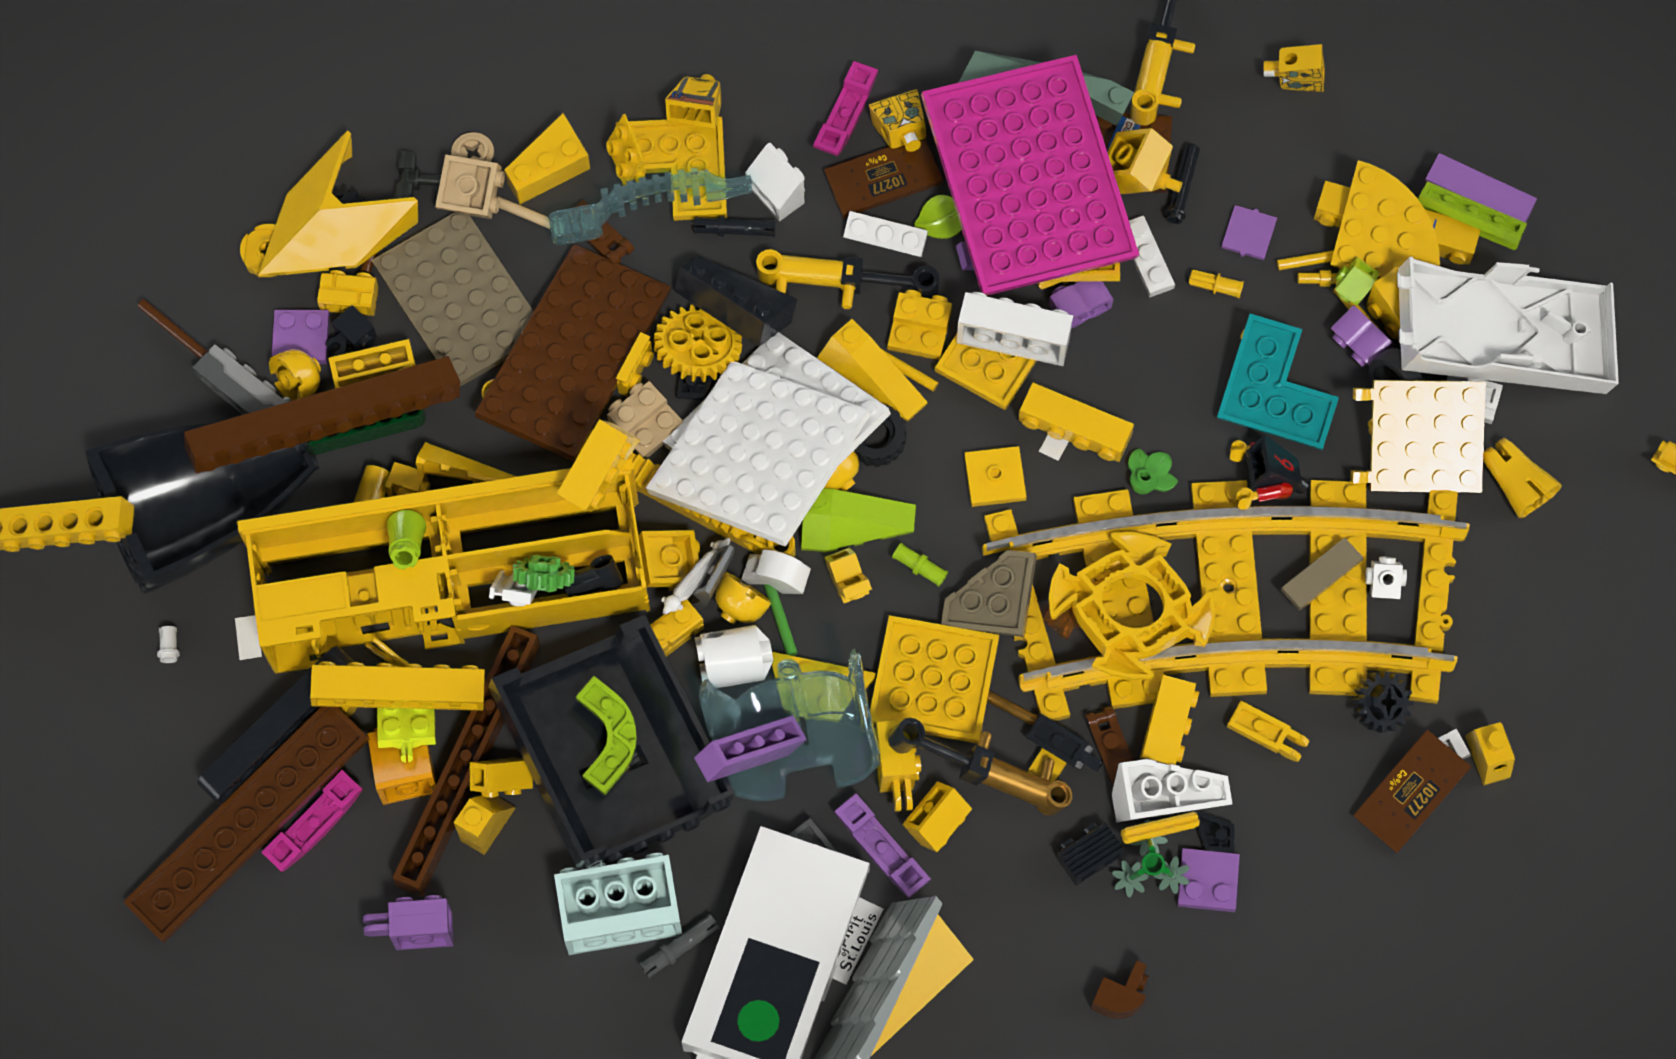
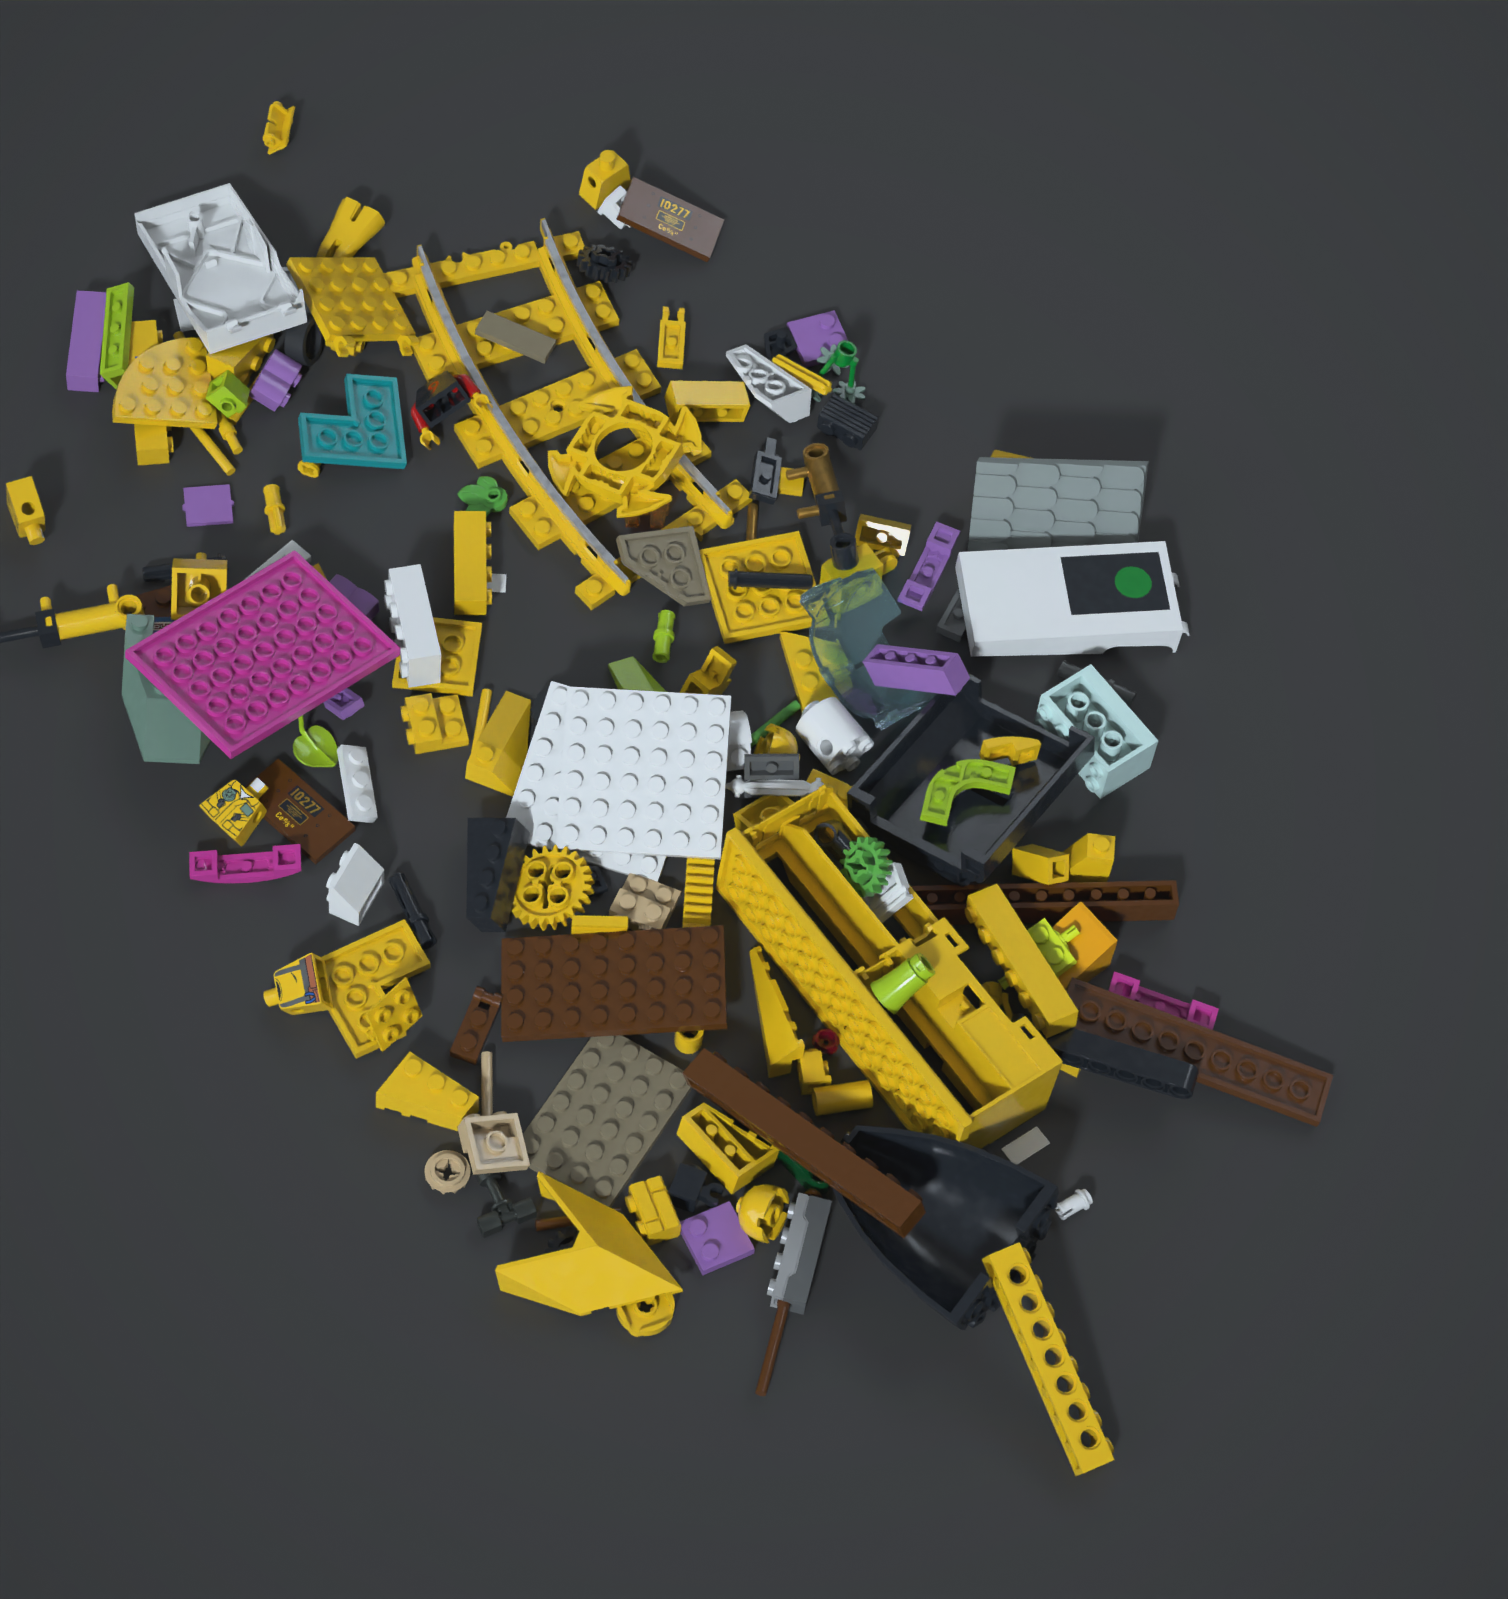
camera: 125 degrees left, 10 degrees down
medium lavender brick [363,895,454,950] -> none
clear light blue piece [548,168,752,245] -> none
yellow wedge [557,419,640,512] -> none
yellow piece [756,249,940,309] -> none
yellow plate [964,446,1027,507] -> none
reddish brown plate [1085,705,1134,788] -> none
reddish brown brick [1091,960,1149,1019] -> none
white brick [1365,556,1407,599] -> none
none -> black axle [728,568,813,590]
none -> yellow slope [979,736,1041,766]

